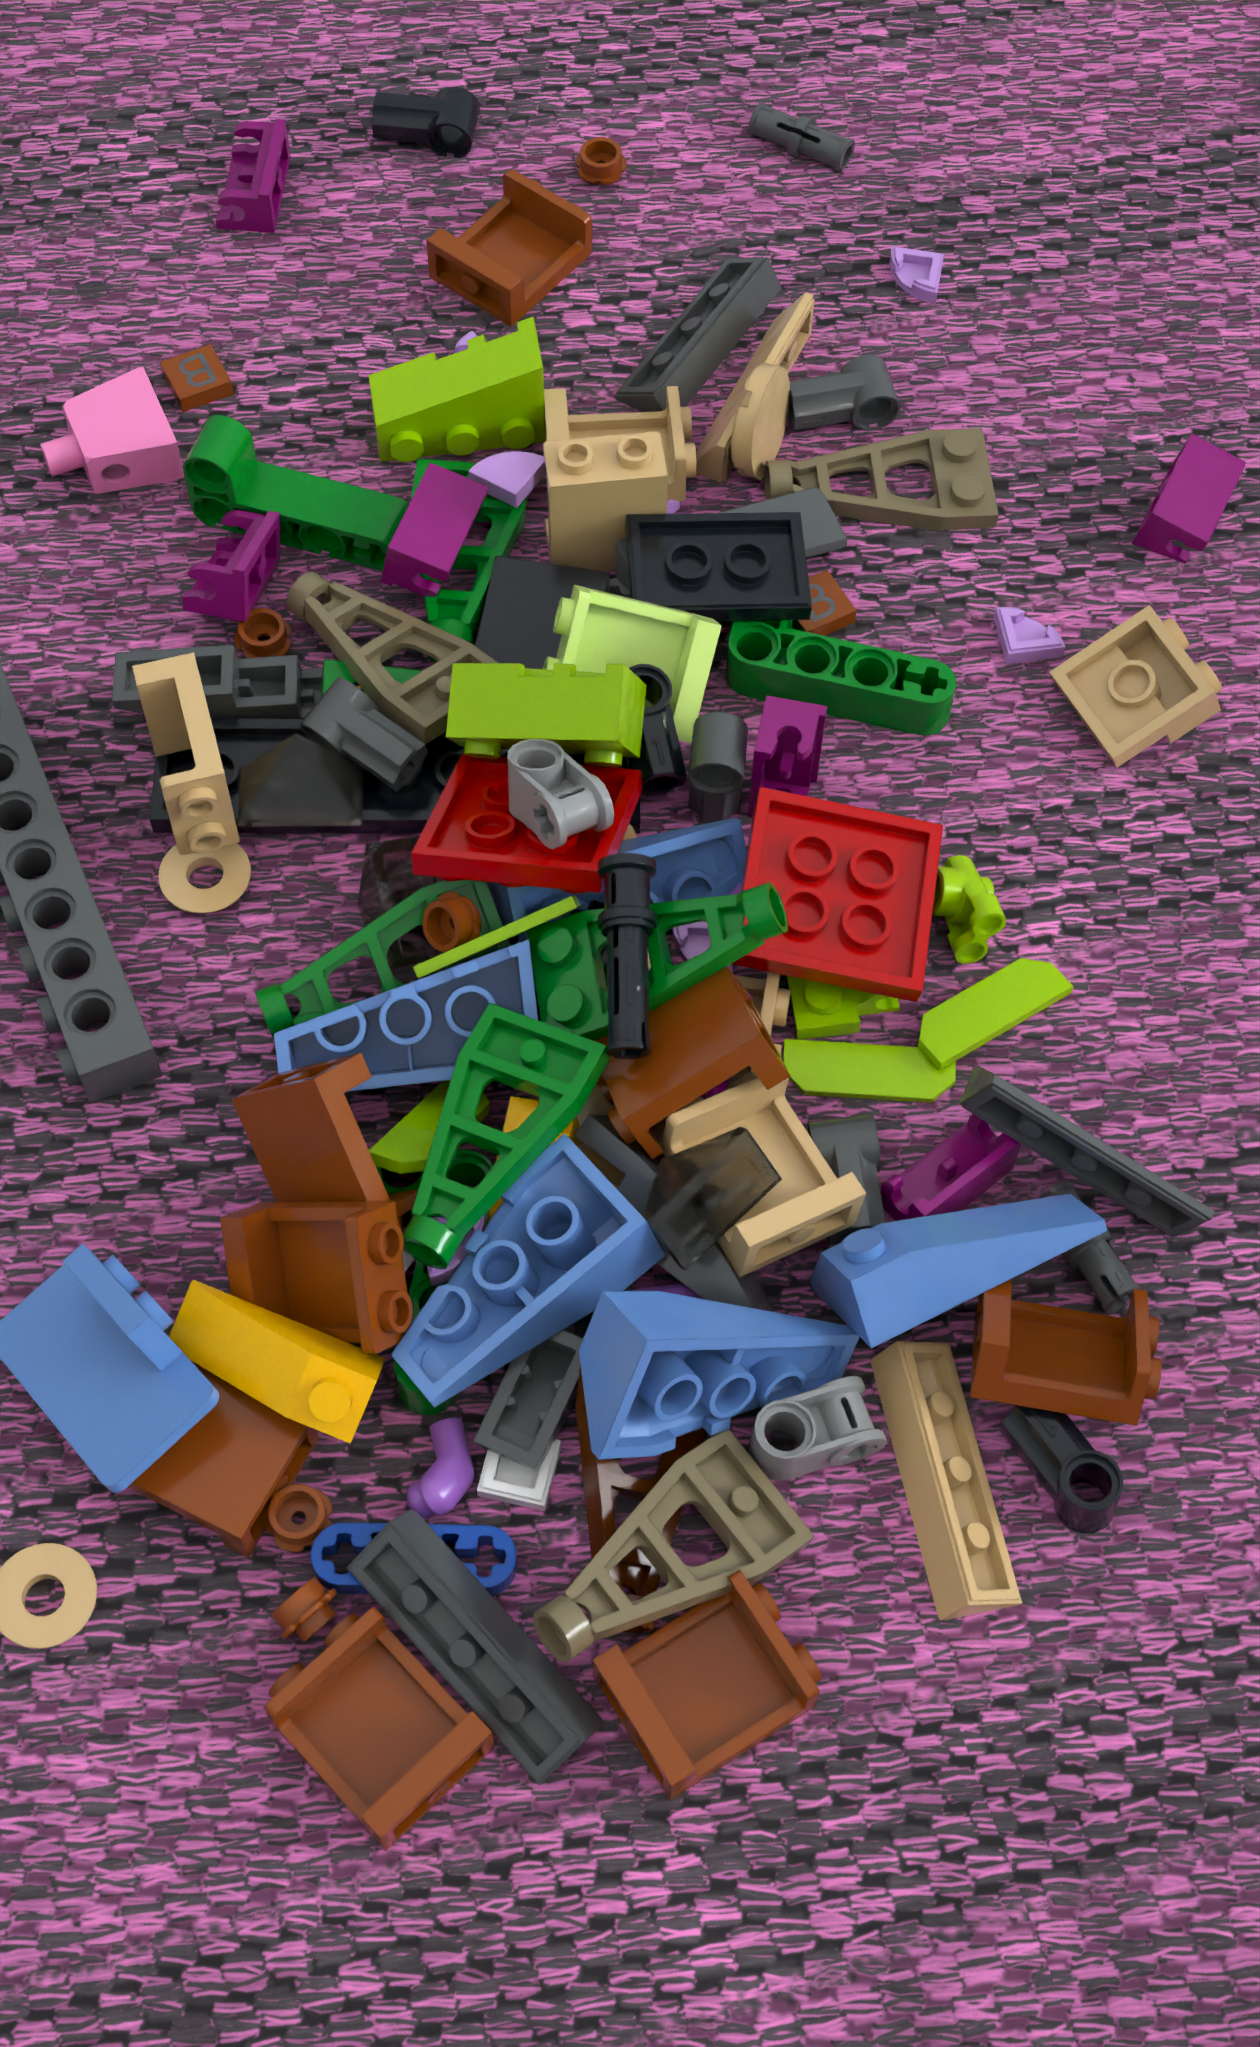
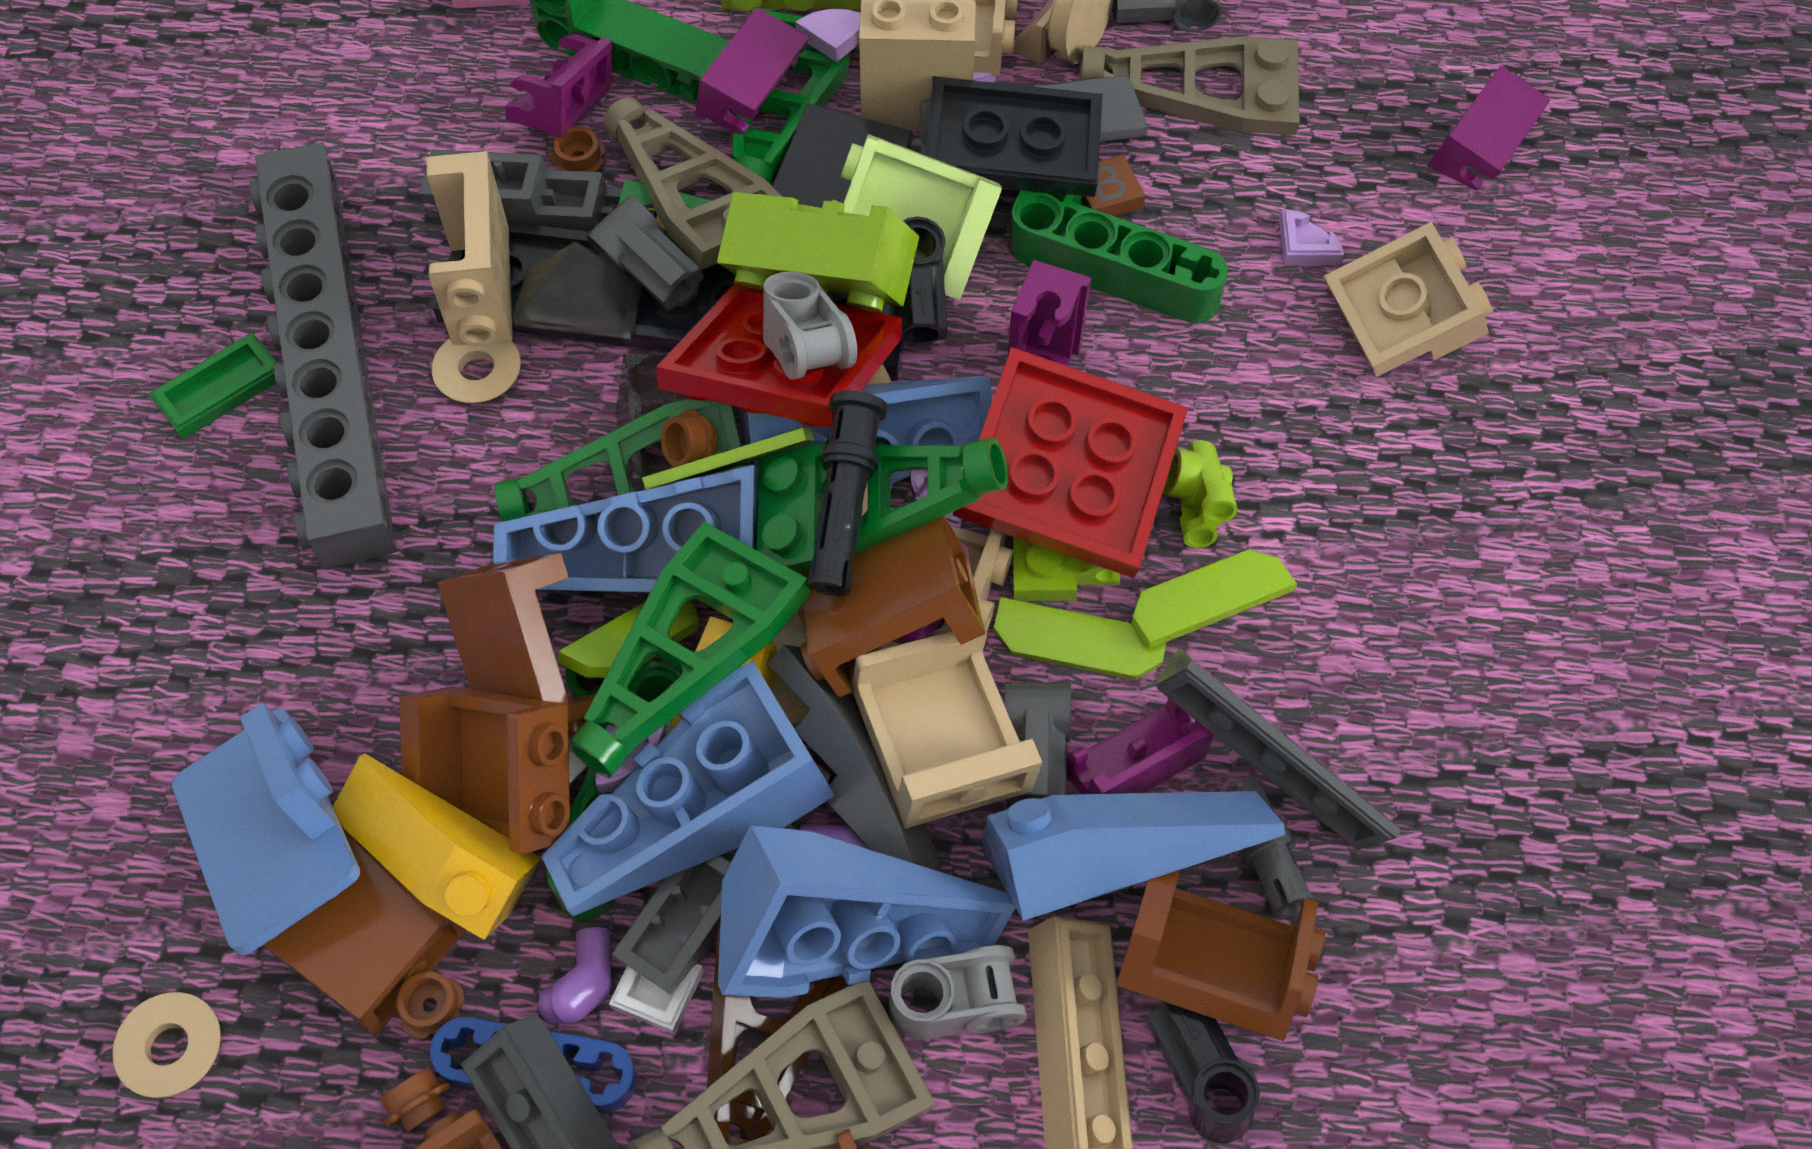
camera: 10 degrees right, 0 degrees up
clear smoke slope [643,1127,782,1270] -> none
dark grey piece [688,712,748,823] -> none

